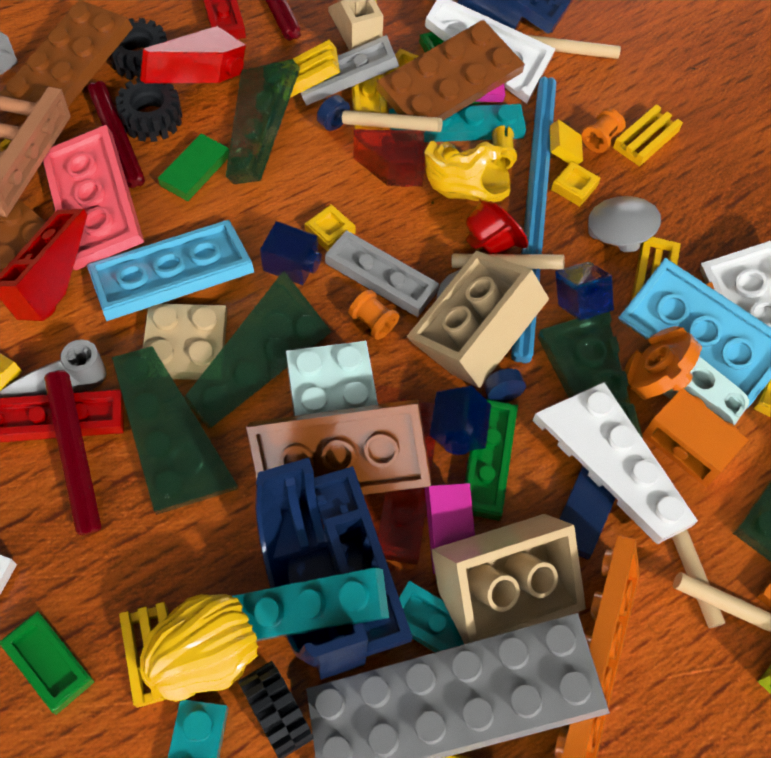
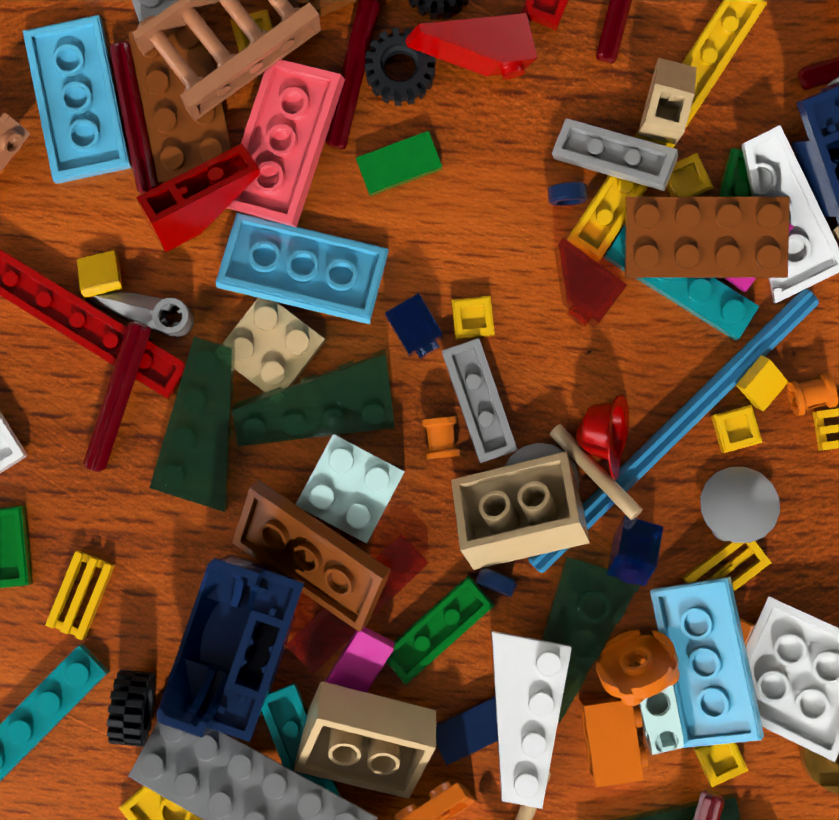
camera: 40 degrees right, 25 degrees up
yellow hair [139,594,258,702] -> none
clear green wing [226,59,300,184] -> none
teal plate [232,568,389,641] -> none
yellow tile [273,39,340,102] -> none
tan bar [342,110,443,132] -> none
yellow hair [424,140,510,202] -> none
clear blue brick [429,386,491,455] -> none
yellow pin [491,125,517,169] -> none

